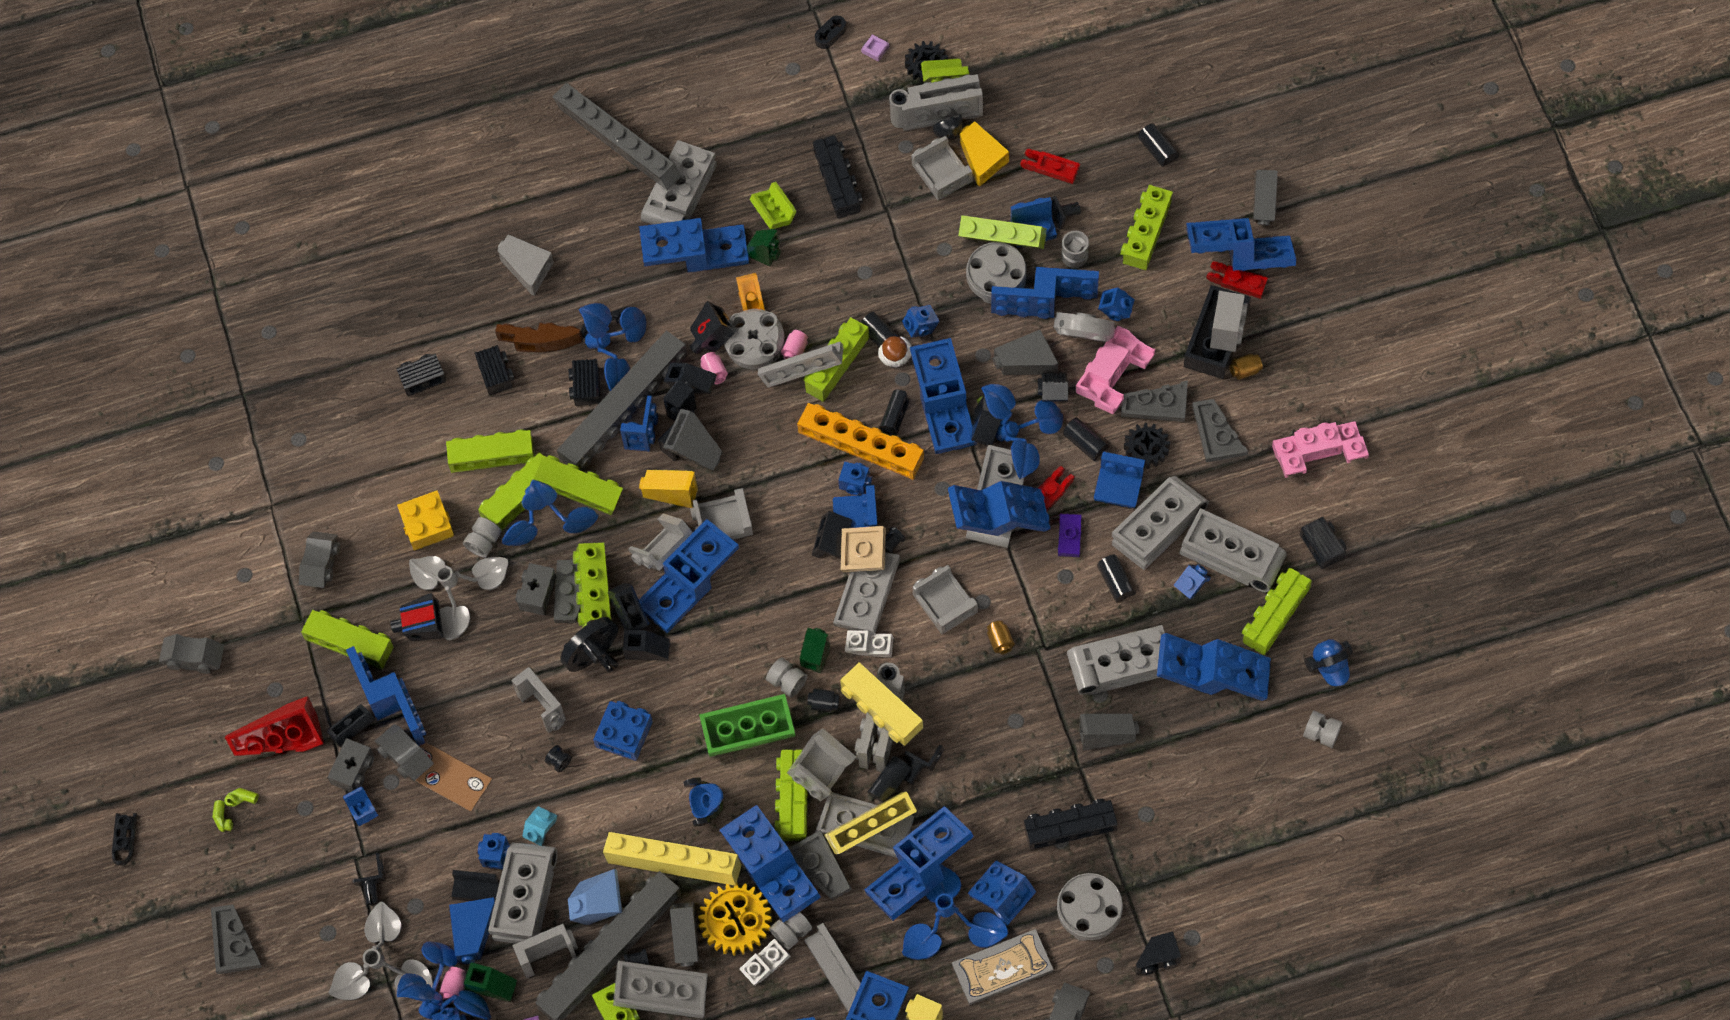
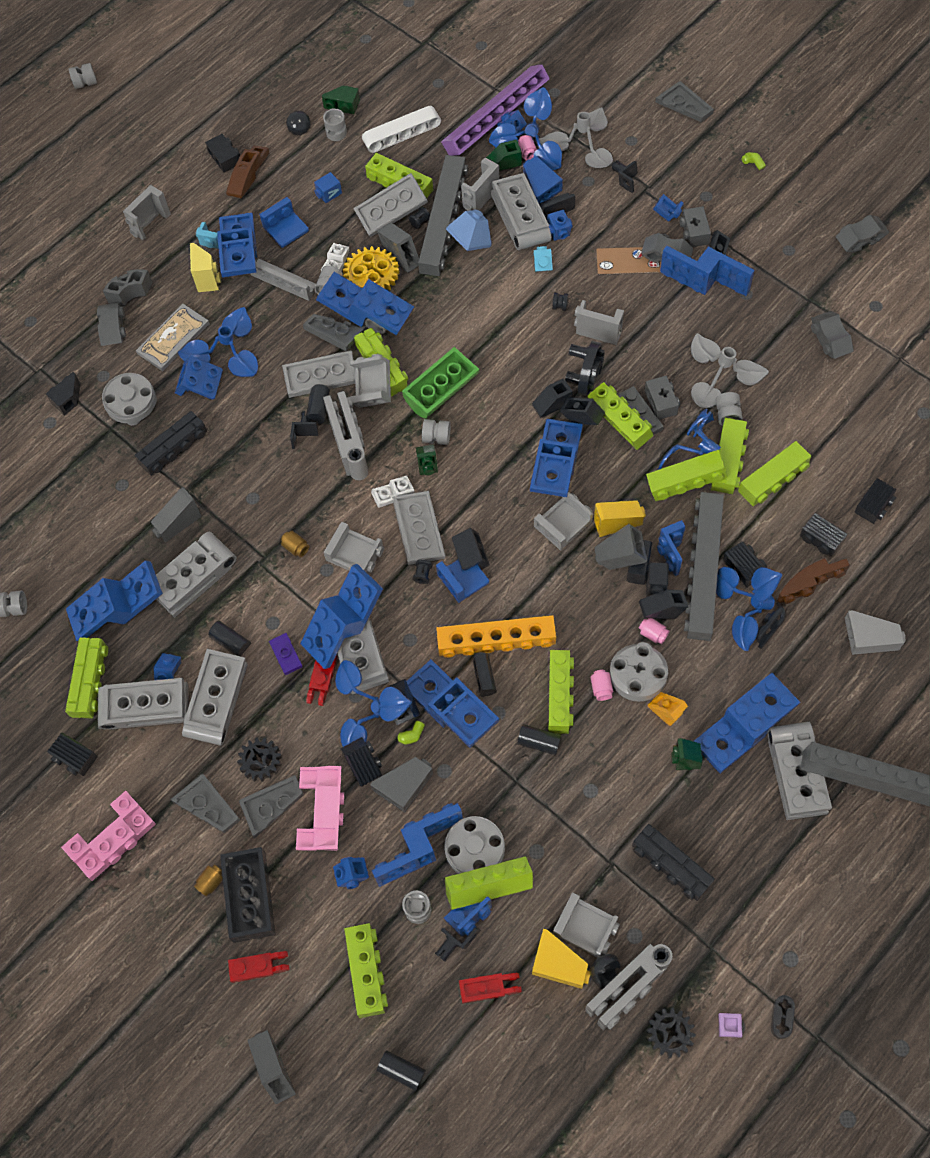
camera: 150 degrees right, 0 degrees up
black piece [112,813,137,865] -> none
lime arm [224,788,259,807] -> none
red wedge [225,696,324,756] -> none
lime brick [301,610,394,670] -> none
torso [390,593,444,641] -> none
yellow brick [397,490,454,551] -> none
blue brick [593,701,653,761] -> none
light yellow brick [603,832,742,886] -> none
light grey panel [628,513,693,571] -> none
blue cap [683,777,723,827] -> none
black torso [690,301,736,354] -> none
lime bracket [749,182,796,229] -> none
light grey fence [758,341,843,387] -> none
black brick [807,688,840,713] -> none
light yellow brick [824,792,917,854] -> none
blue brick [838,461,872,495] -> none
light yellow brick [840,663,923,746] -> none
tan plate [841,526,886,572] -> none
blue bracket [864,806,974,921] -> none
dark orange hair [878,336,912,368] -> none
blue brick [902,305,939,338] -> none
lime bracket [921,59,969,83] -> none
light grey piece [1053,312,1115,342] -> none
black brick [1063,417,1109,461] -> none
blue bracket [1094,452,1145,508] -> none
blue bracket [1186,218,1296,271] -> none
light grey brick [1210,291,1248,352] -> none
blue cap [1304,639,1353,686] -> none

